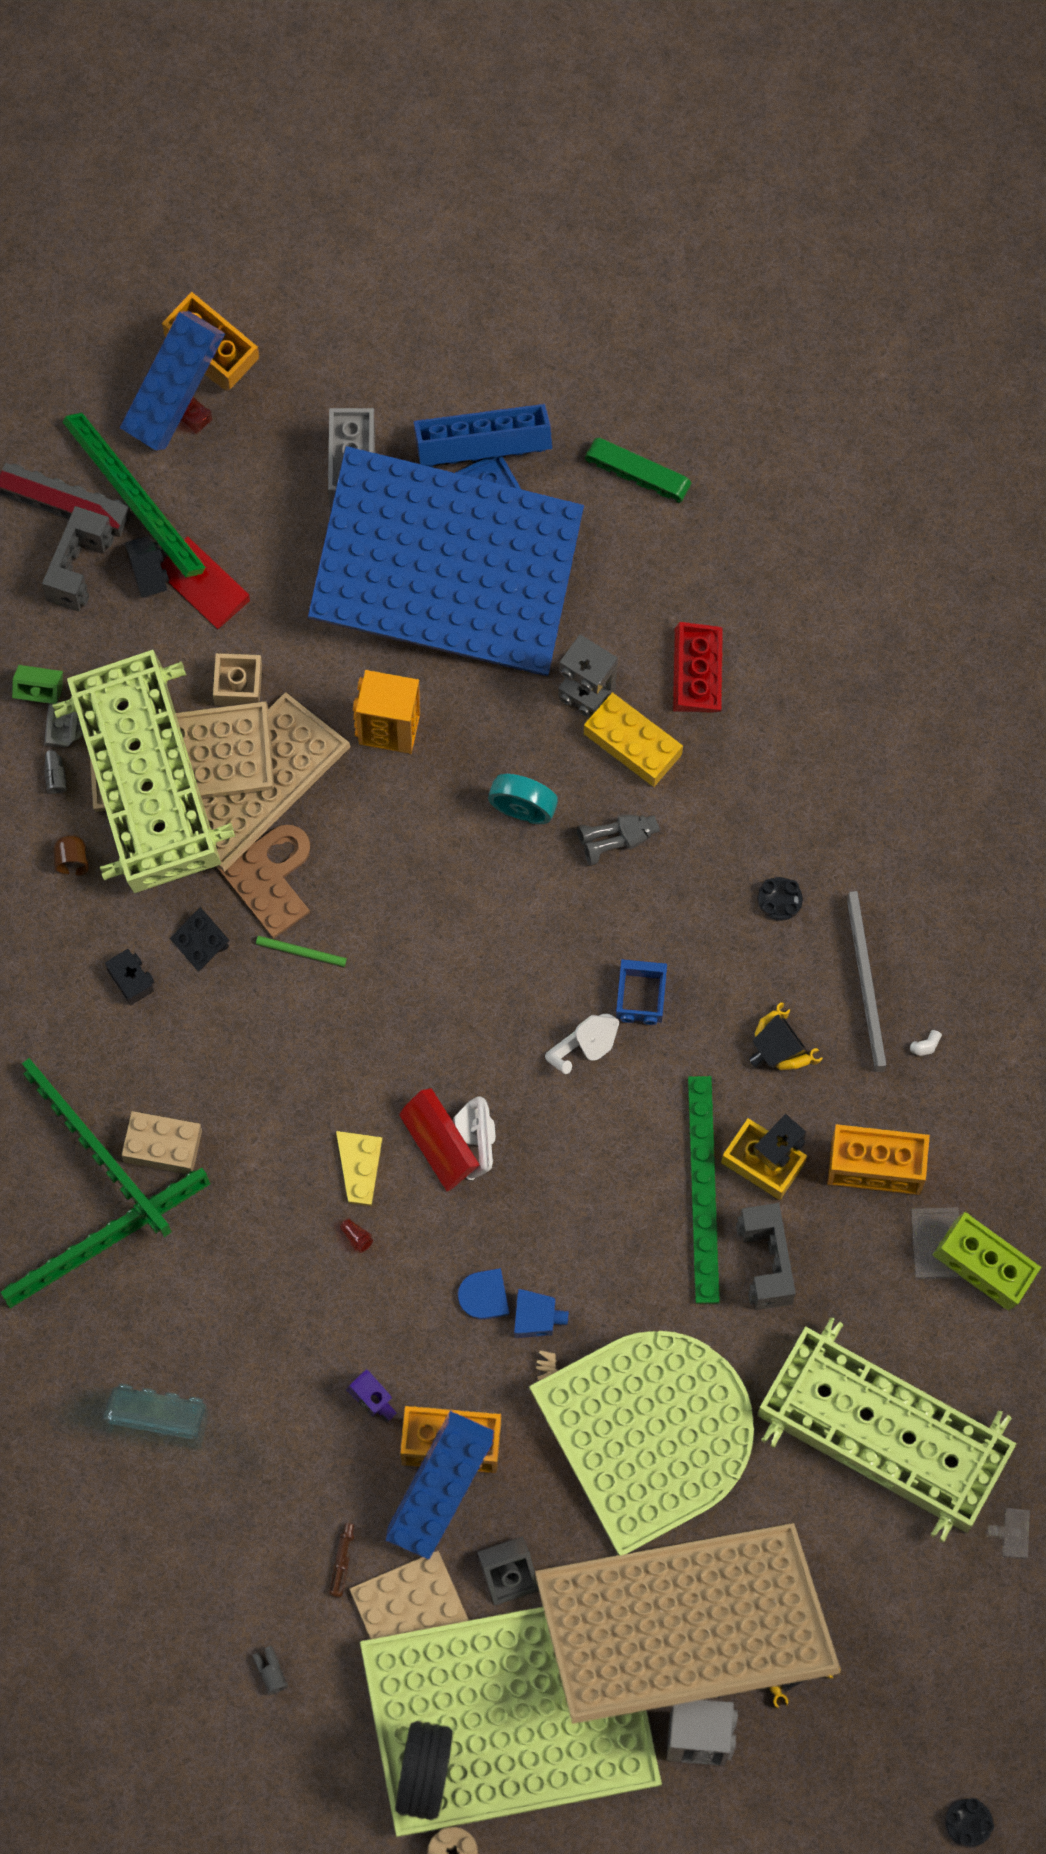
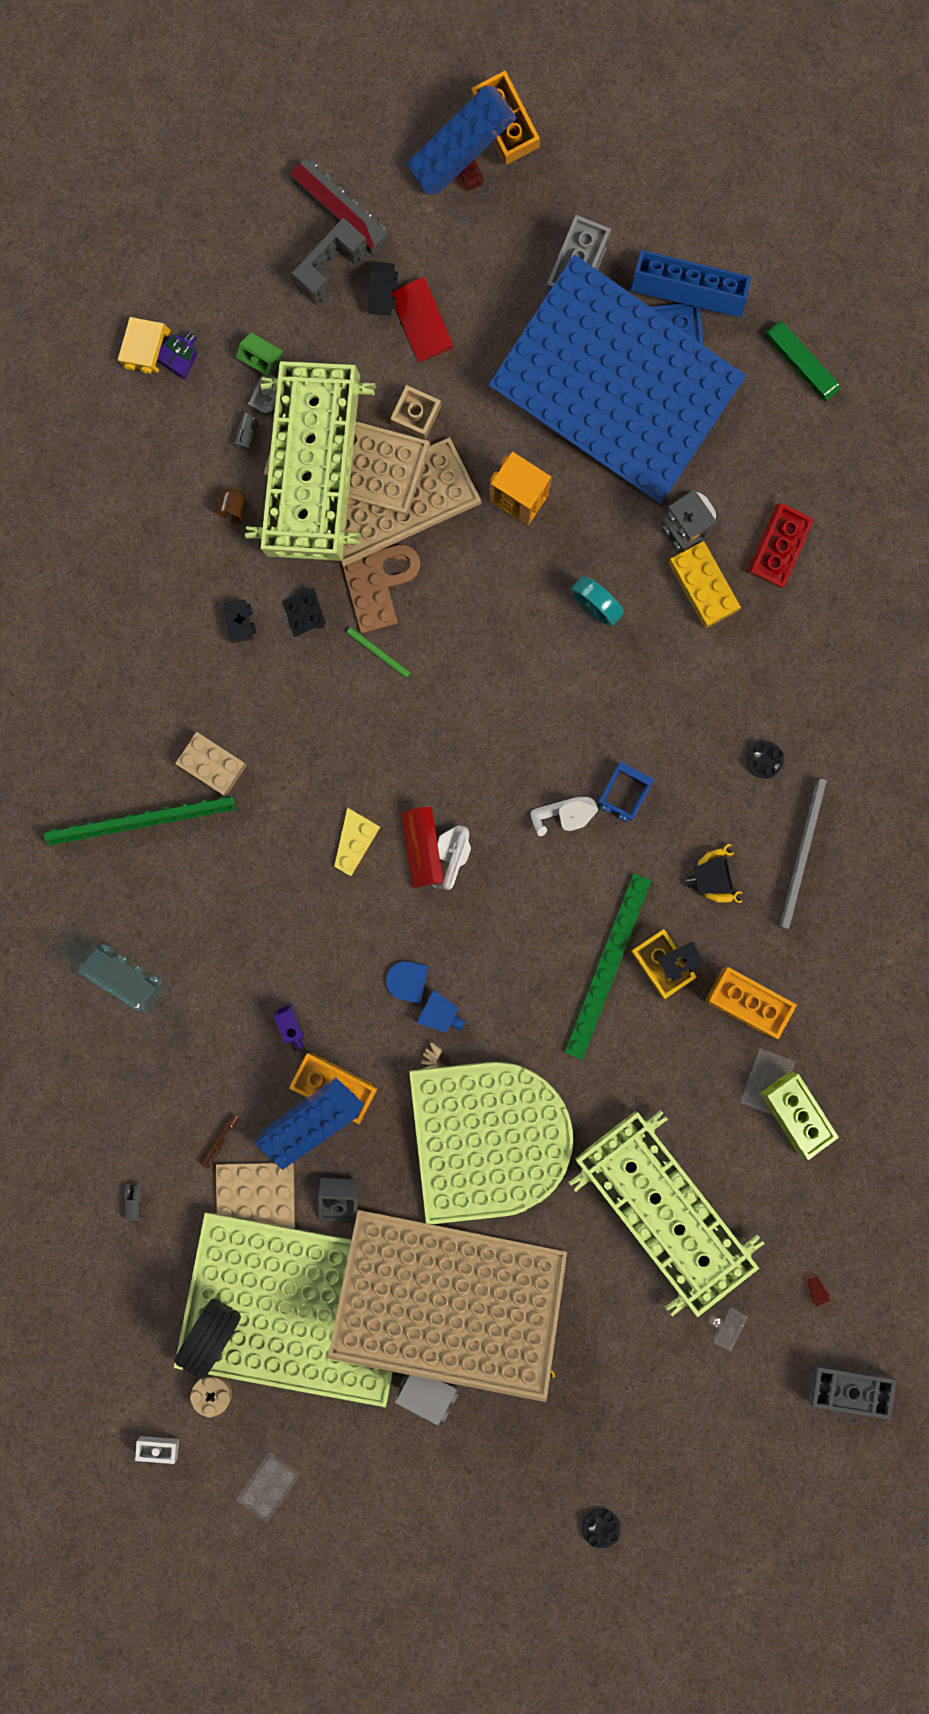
camera: 25 degrees right, 15 degrees up
green plate [22,1058,172,1238] -> none
green plate [63,413,206,578] -> none
clear red cone [340,1218,374,1253] -> none
dark grey piece [576,815,660,866] -> none
dark grey plate [736,1203,796,1310] -> none
white arm [910,1030,942,1056] -> none

